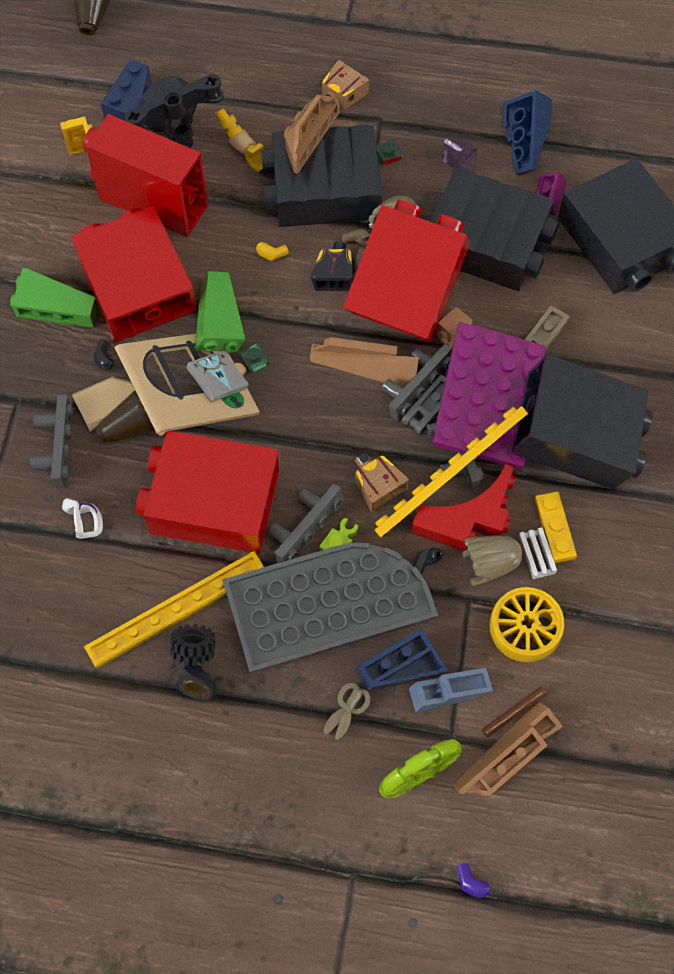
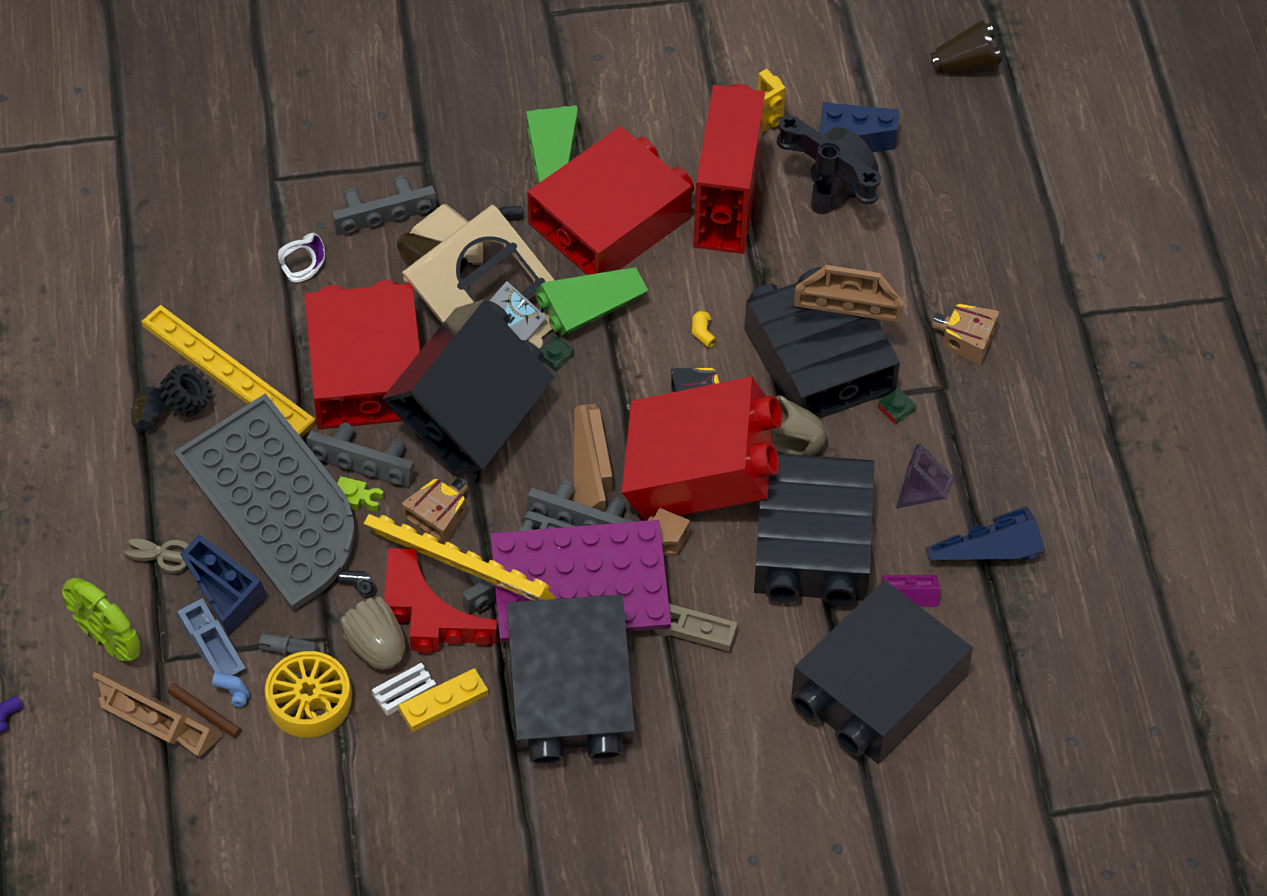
camera: 70 degrees right, 10 degrees down
yellow piece [215,108,264,172] -> none
none -> medium blue arm [212,672,249,707]
none -> dark grey axle [259,632,317,657]
none -> black brick [382,299,555,476]

